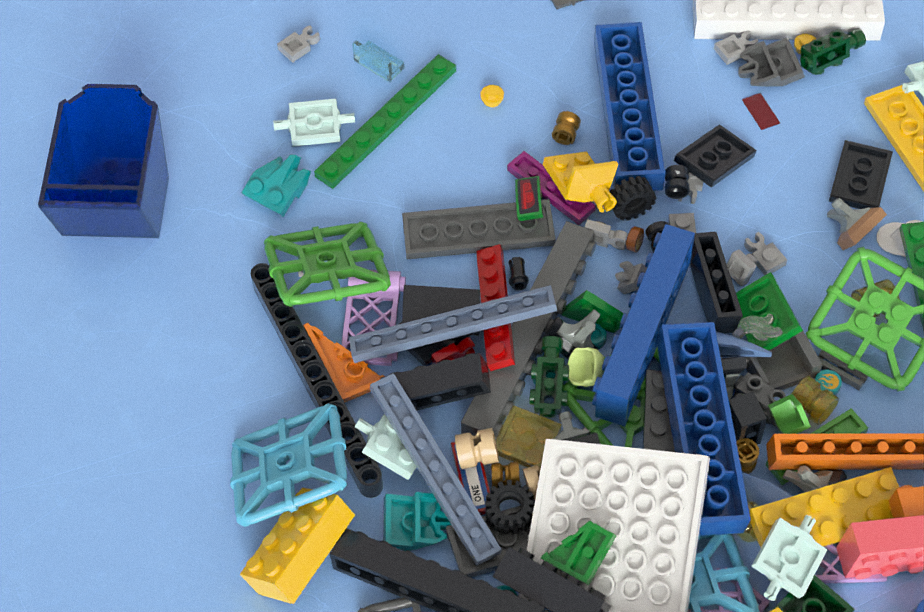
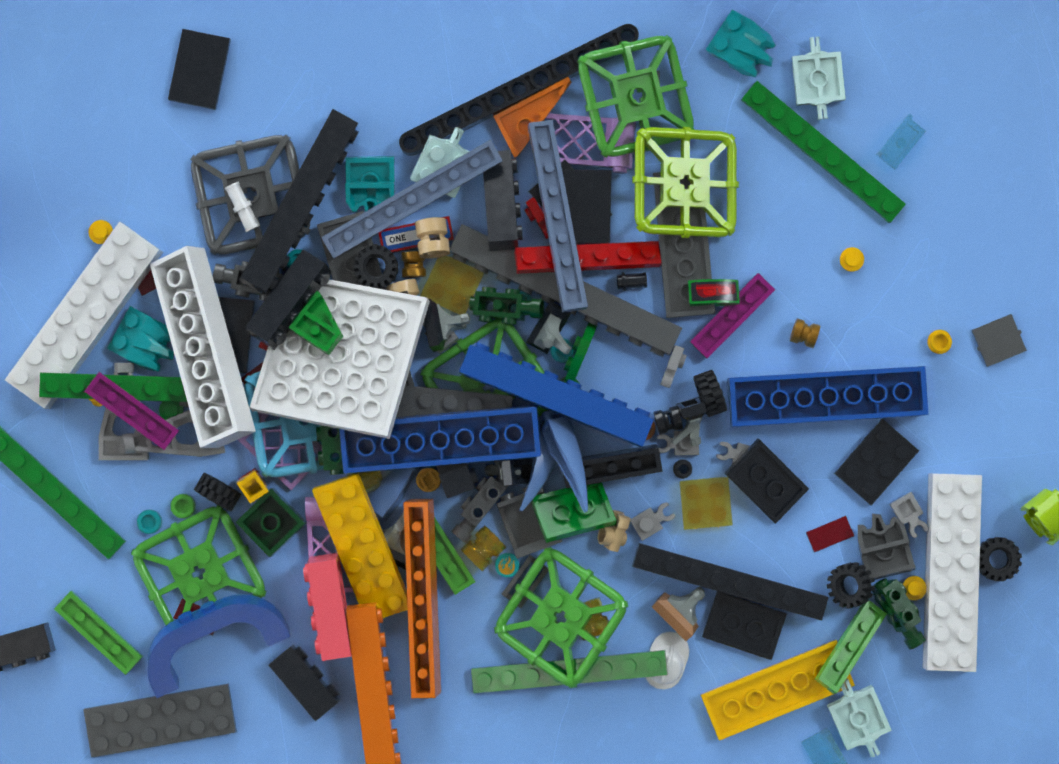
camera: 90 degrees right, 30 degrees up
medium azure plate [230,403,347,527] -> none
yellow brick [240,487,355,604] -> none
light grey plate [277,26,320,63] -> none
yellow plate [542,151,618,212] -> none
yellowish green hair [567,347,605,387] -> none
light grey tile [615,261,647,294] -> none
dark orange tile [626,226,644,252] -> none
black wheel [665,165,690,199] -> none
light grey tile [727,250,758,286] -> none
clear piece [732,314,783,341] -> none
light aqua plate [752,515,827,601] -> none
bright green panel [767,394,811,434] -> none
none -> dark green brick [316,425,345,475]
none -> medium blue piece [540,410,588,513]
none -> tan plate [597,510,631,552]
none -> lime plate [632,127,739,238]
none -> black brick [632,543,829,621]
none -> piece [671,397,707,446]
none -> black pin [673,459,692,479]
none -> clear yellow plate [679,477,733,530]
none -> bright green plate [815,599,887,694]
none -> black tyre [827,562,875,608]
none -> black plate [834,419,919,506]
none -> yellow plate [927,330,952,354]

